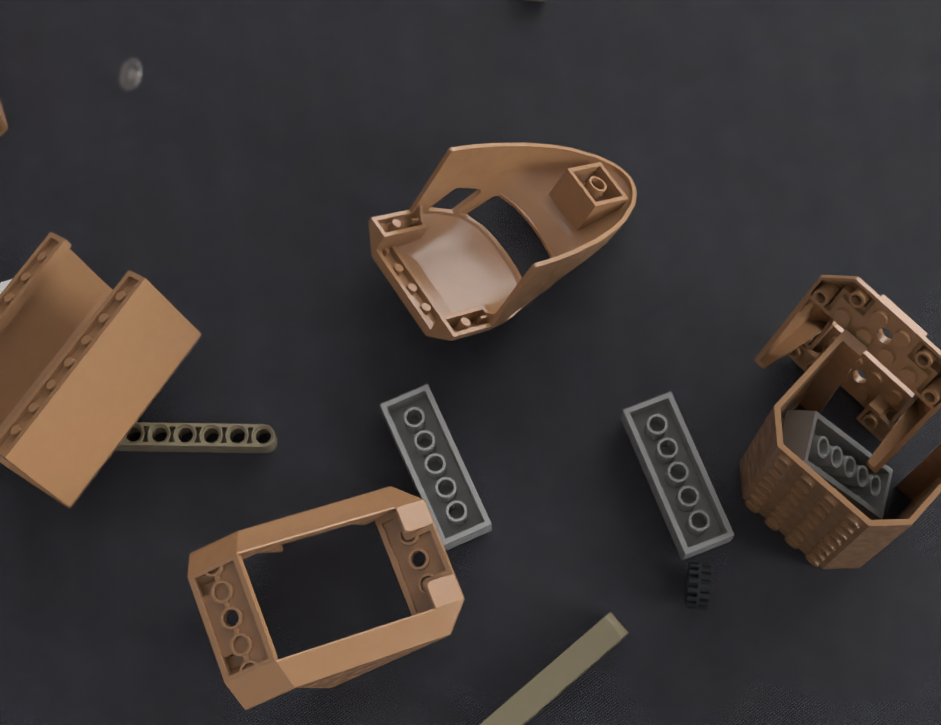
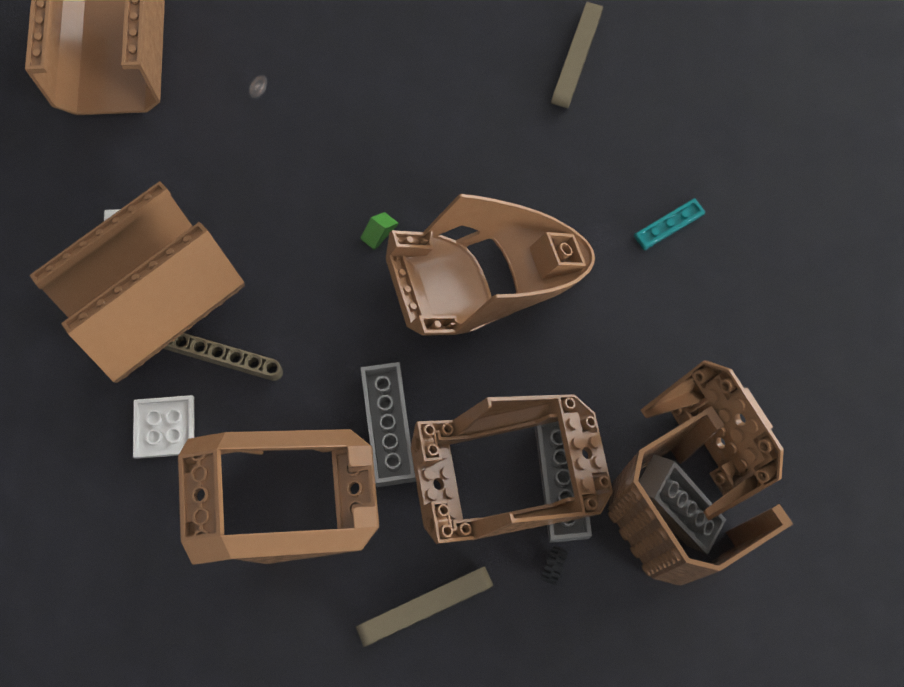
camera: 15 degrees right, 0 degrees up
none -> white plate [133,395,194,459]
none -> bright green slope [360,212,398,250]
none -> medium nougat piece [411,394,613,544]
none -> teal tile [634,198,706,251]

